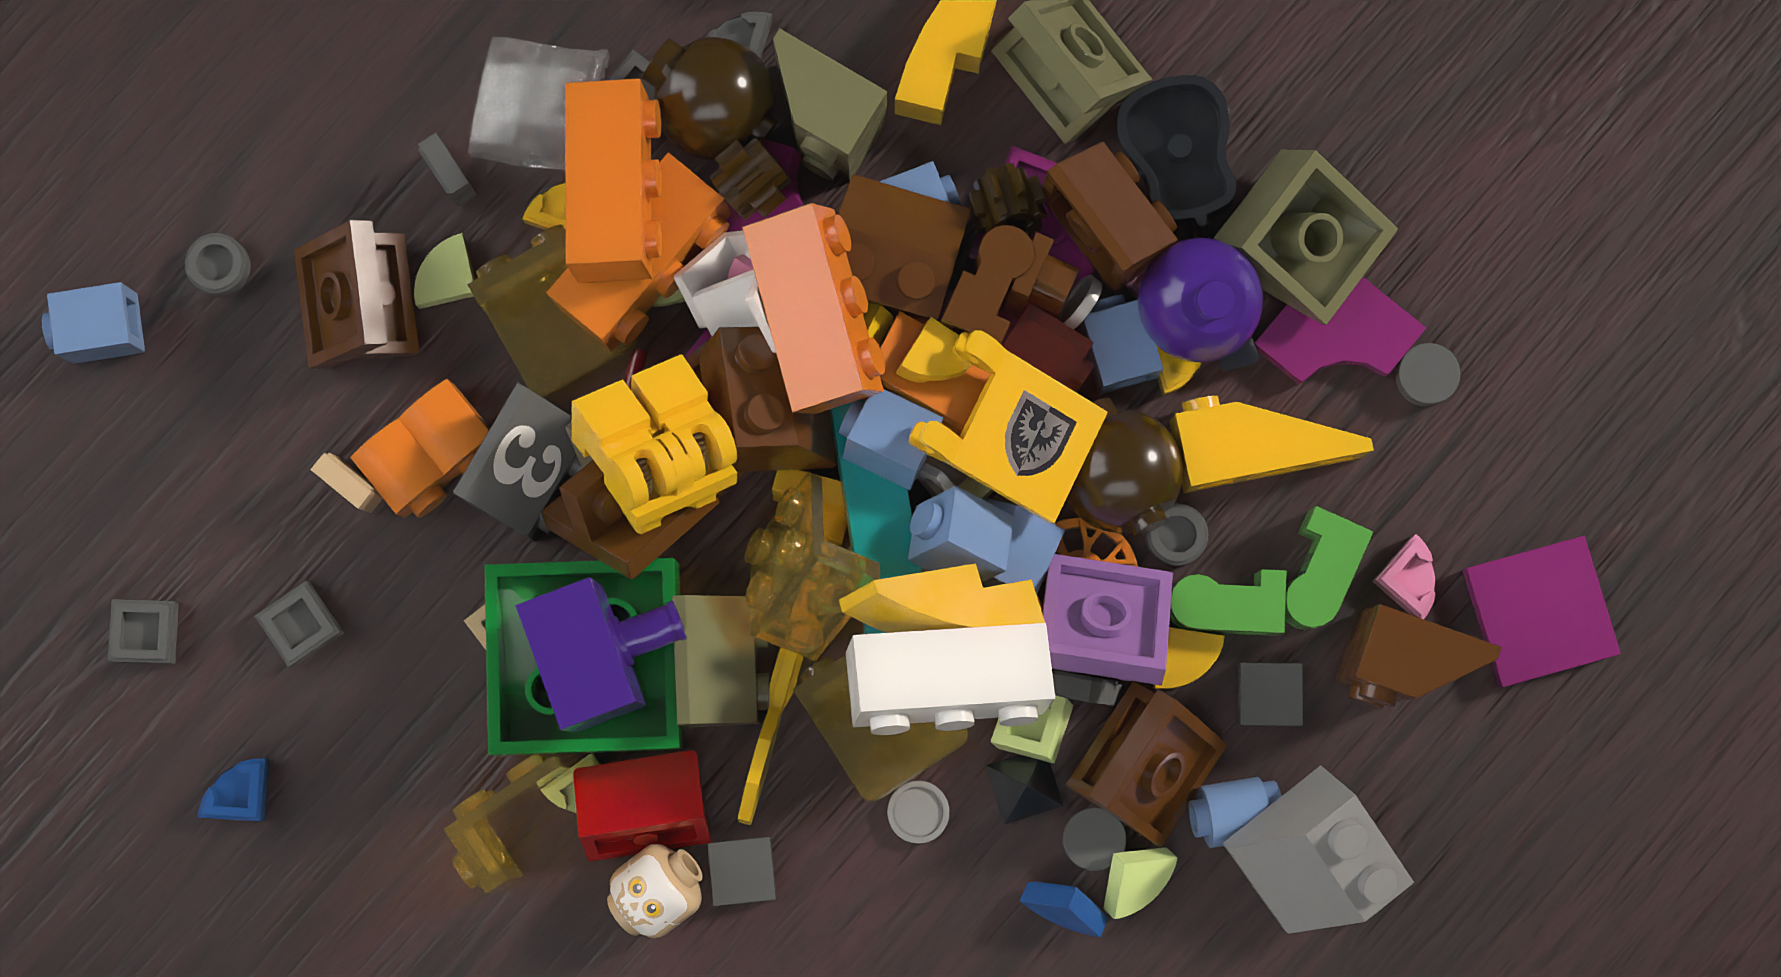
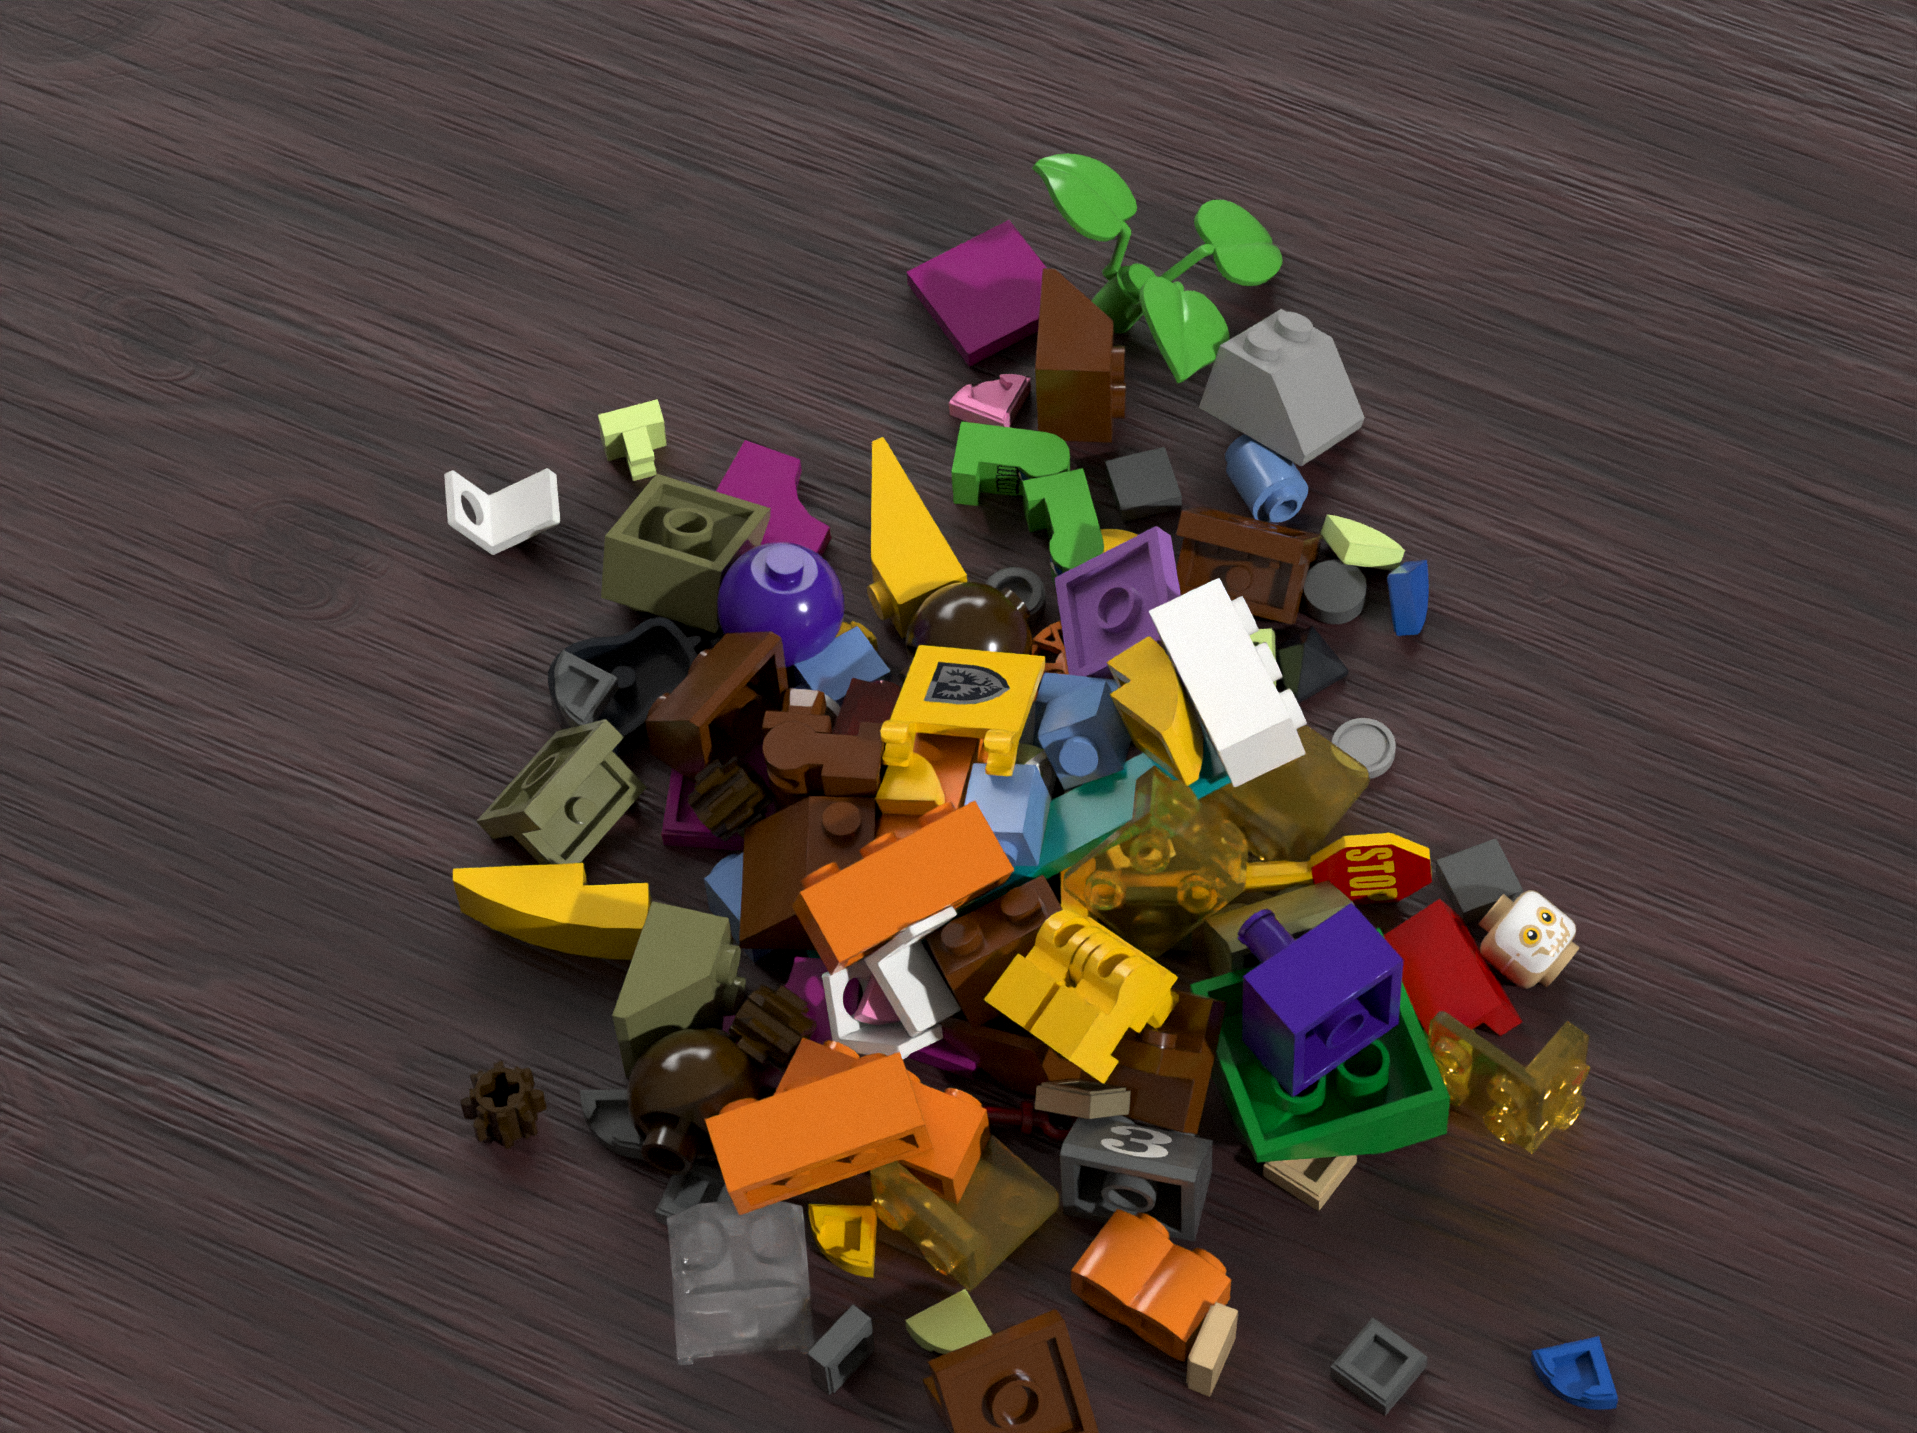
camera: 100 degrees left, 25 degrees down
dark grey tile [1395,343,1460,407] -> none
none -> white bracket [444,468,560,555]
none -> dark grey tile [554,650,619,727]
none -> yellowish green tile [598,399,667,481]
none -> bright green plant [1031,153,1282,383]

